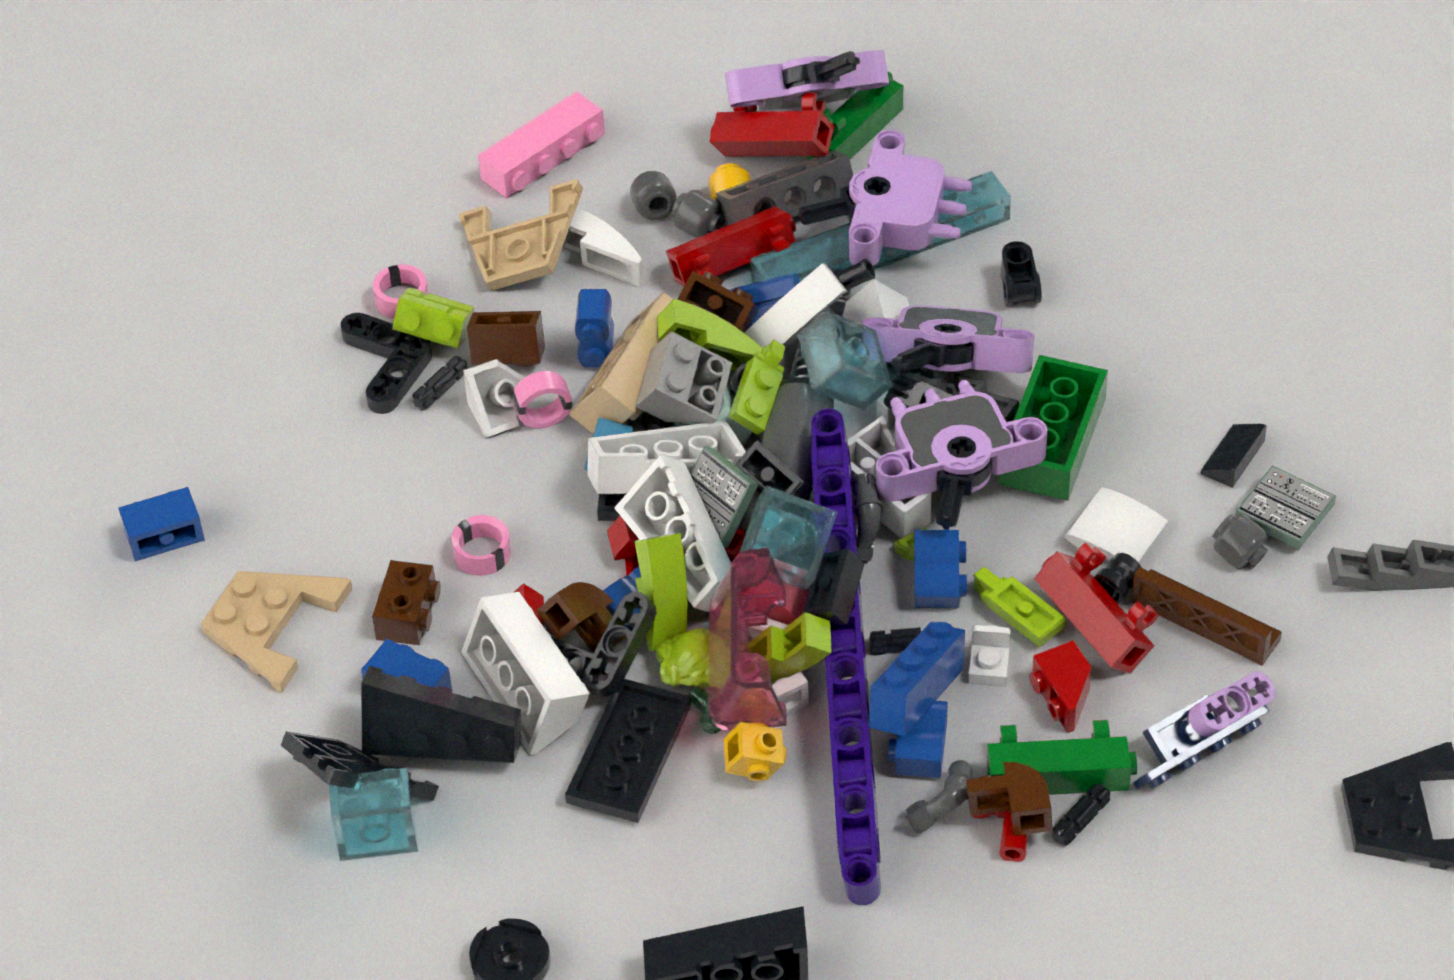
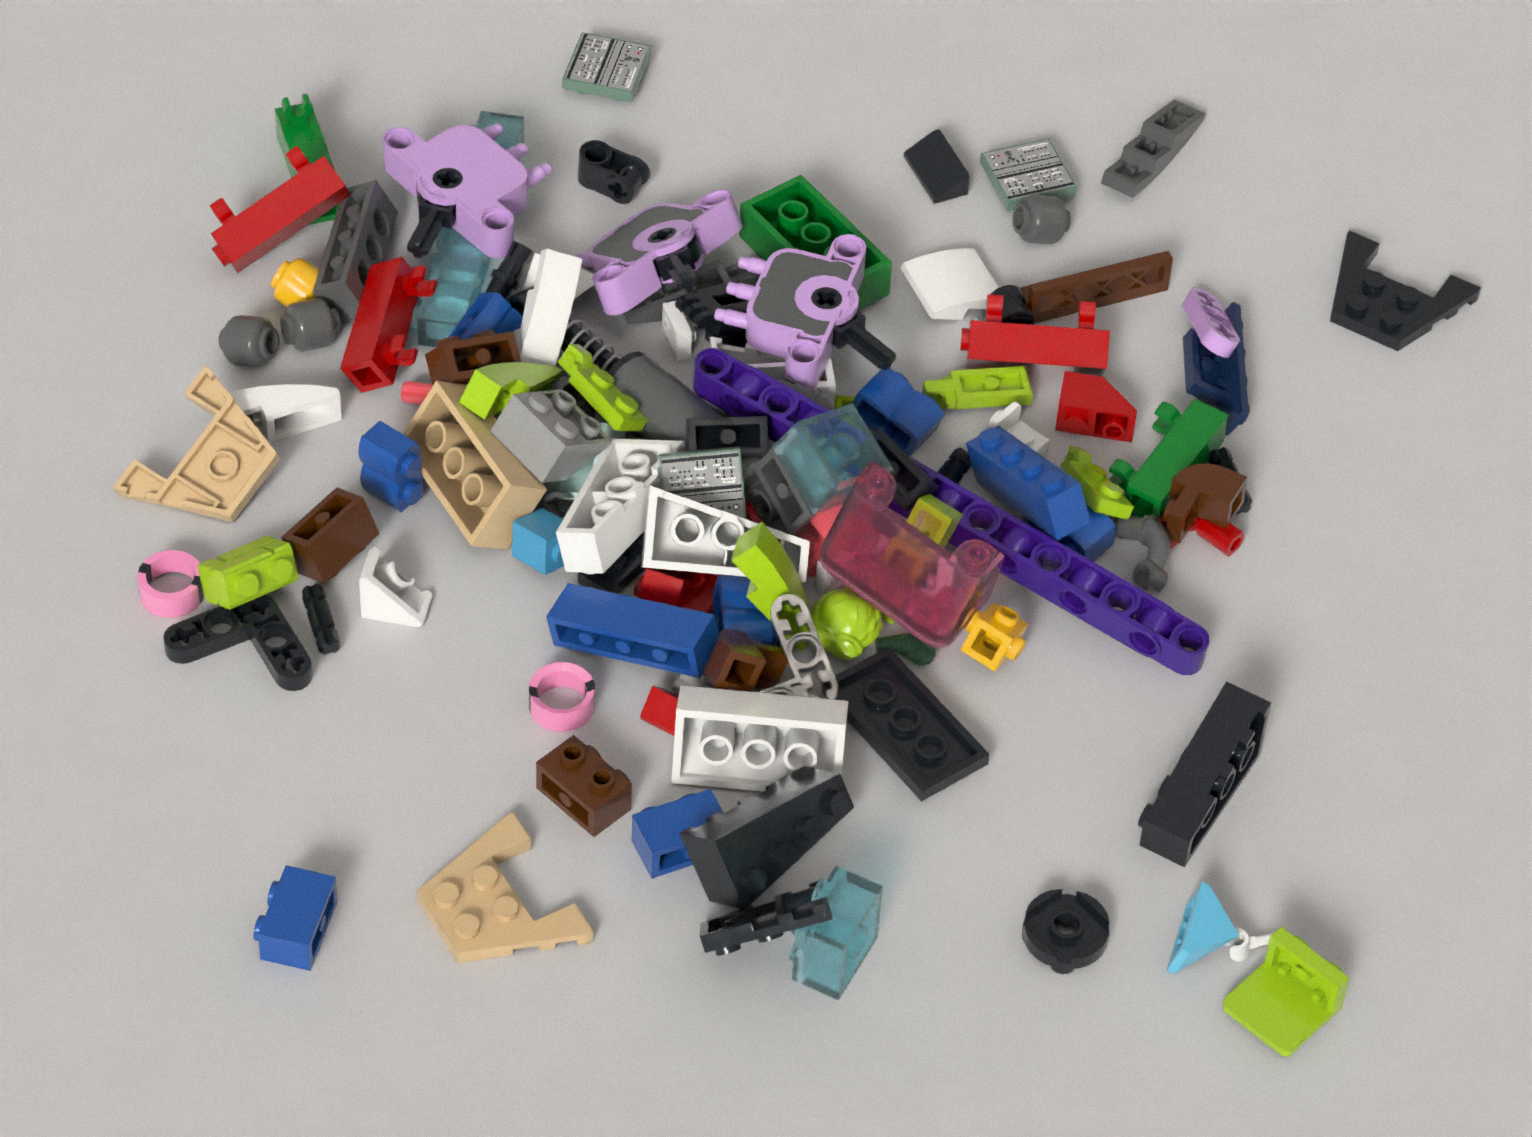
camera: 60 degrees left, 0 degrees up
bright pink brick [478,91,605,199] -> none
bright pink piece [512,371,573,428] -> none
lavender piece [725,50,889,111] -> none
clear light blue brick [797,311,893,410] -> none
none -> blue brick [546,583,719,678]
none -> tile [562,32,651,102]
none -> lime hinge [1060,445,1134,520]

